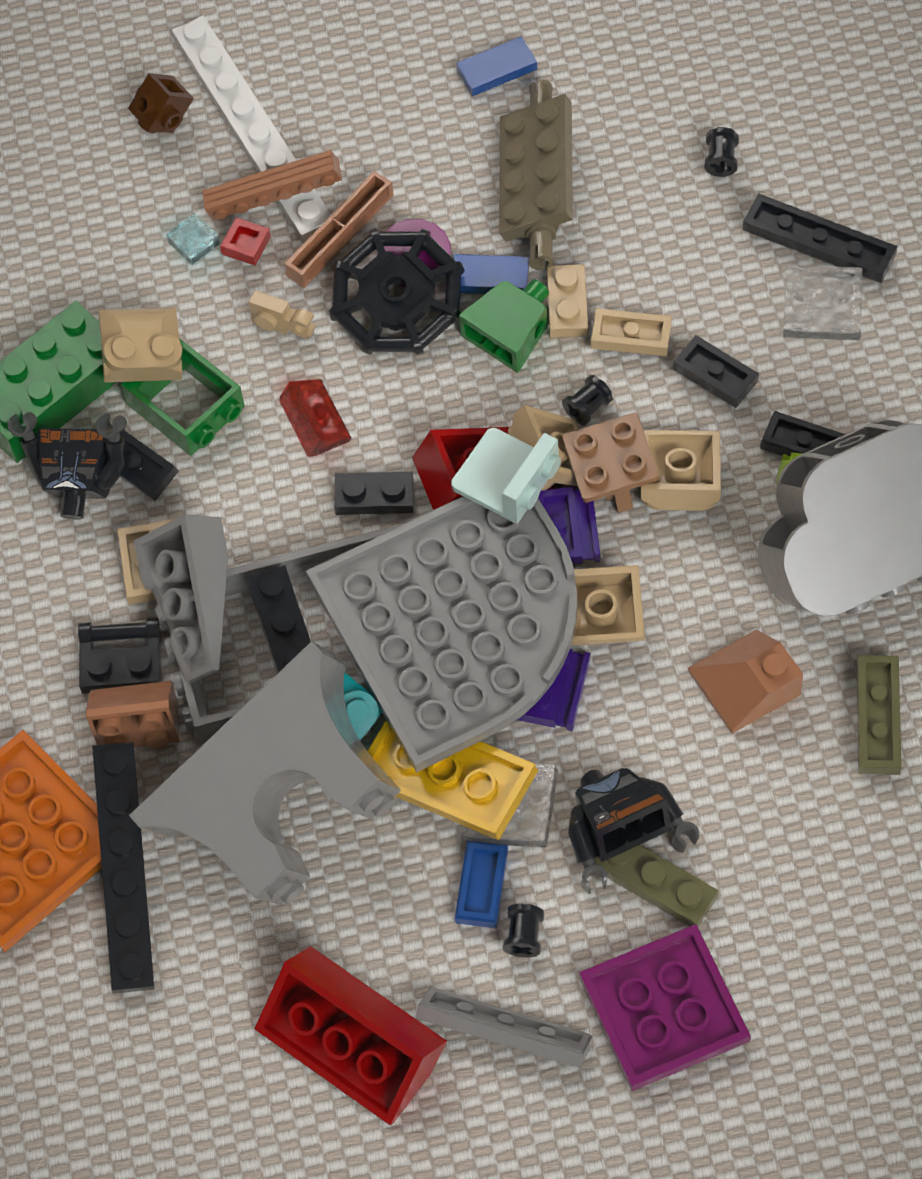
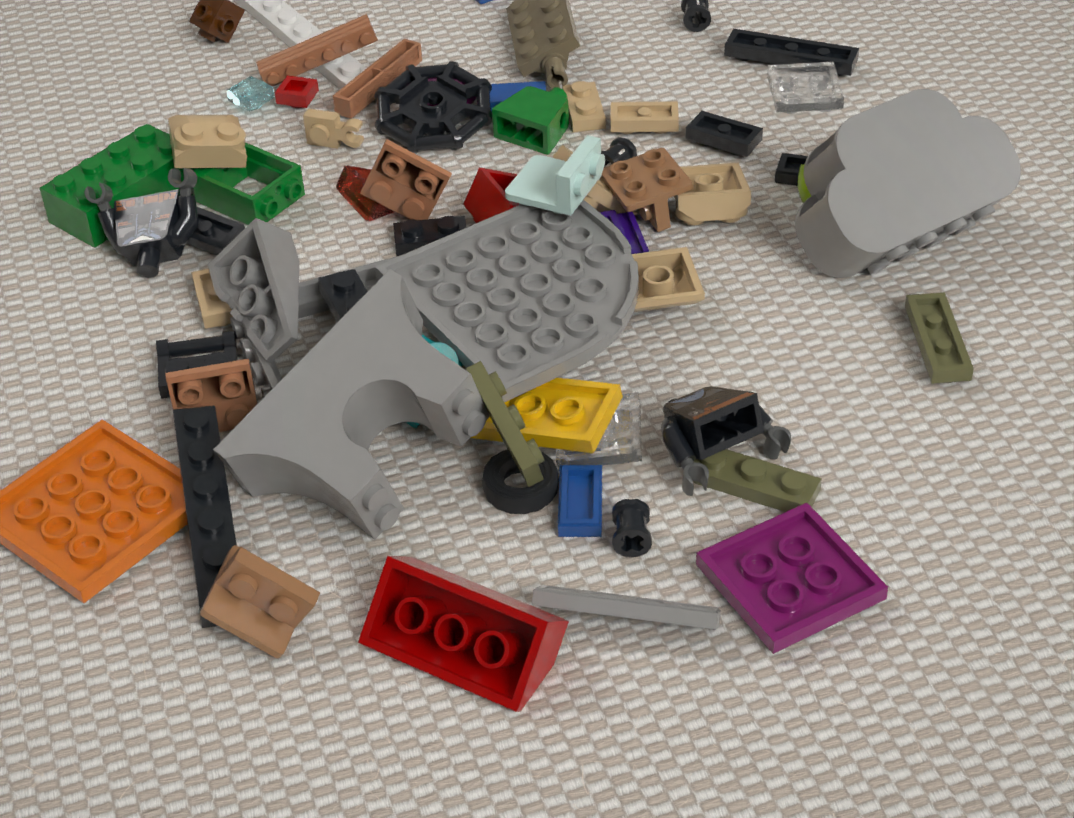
camera: 10 degrees left, 20 degrees down
dark purple plate [517,649,591,731] -> none
nougat slope [688,630,803,734] -> none
none -> medium nougat bracket [200,545,320,659]
none -> nougat slope [360,139,452,220]
none -> olive plate [466,361,545,487]
none -> black tyre [482,449,559,514]

